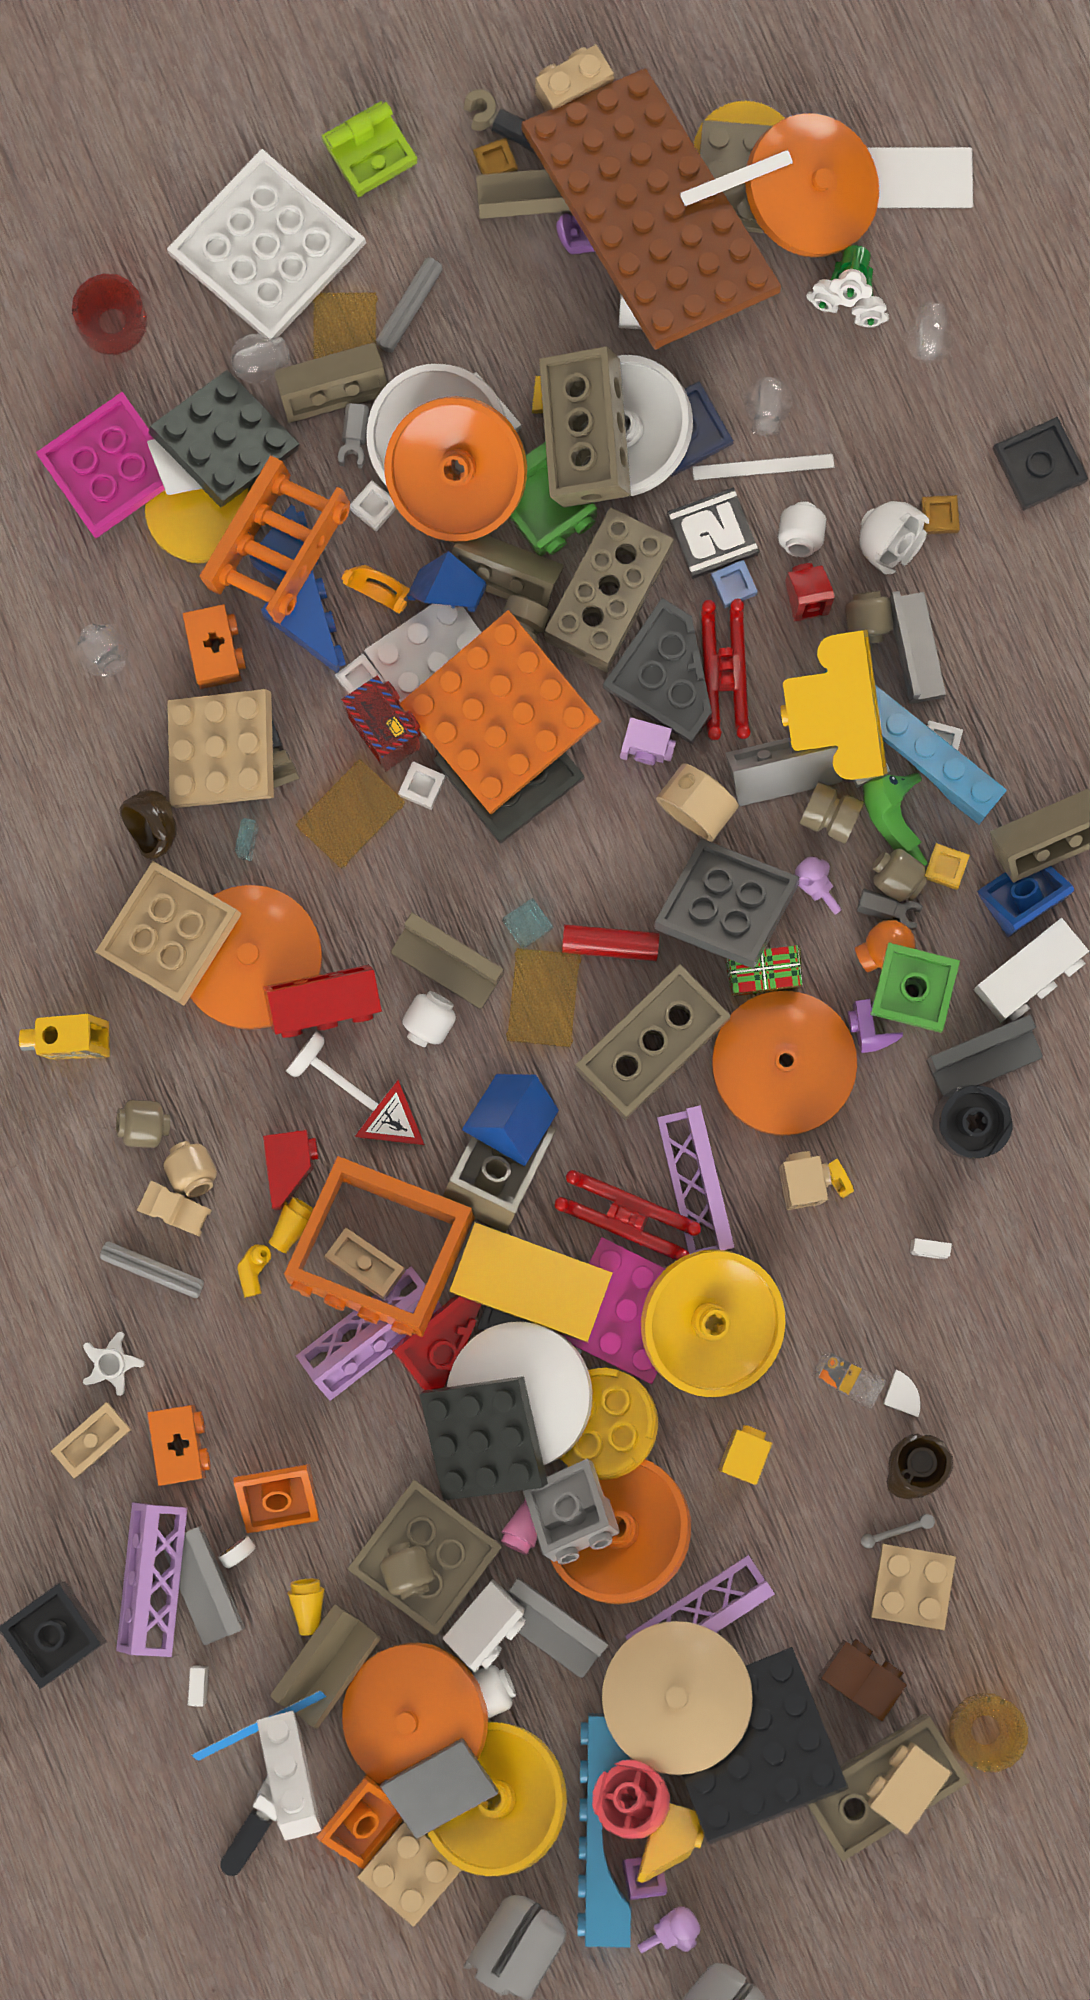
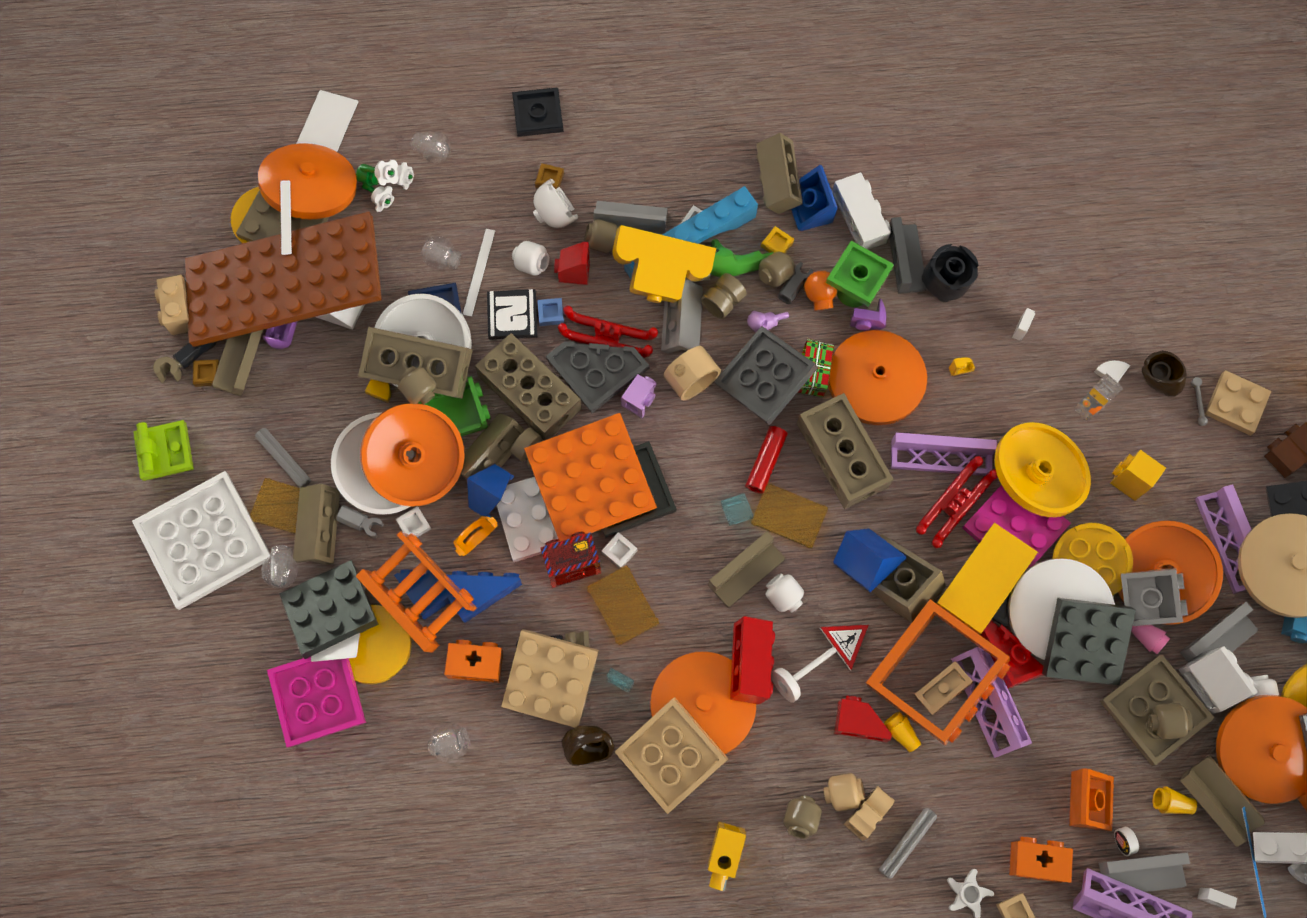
camera: 75 degrees left, 10 degrees down
clear red piece [72,273,147,355] -> none
yellow arm [237,1244,271,1298] -> none
white tile [335,654,385,705] -> none
tan brick [779,1151,831,1211] -> none
none -> dark tan head [398,366,437,405]

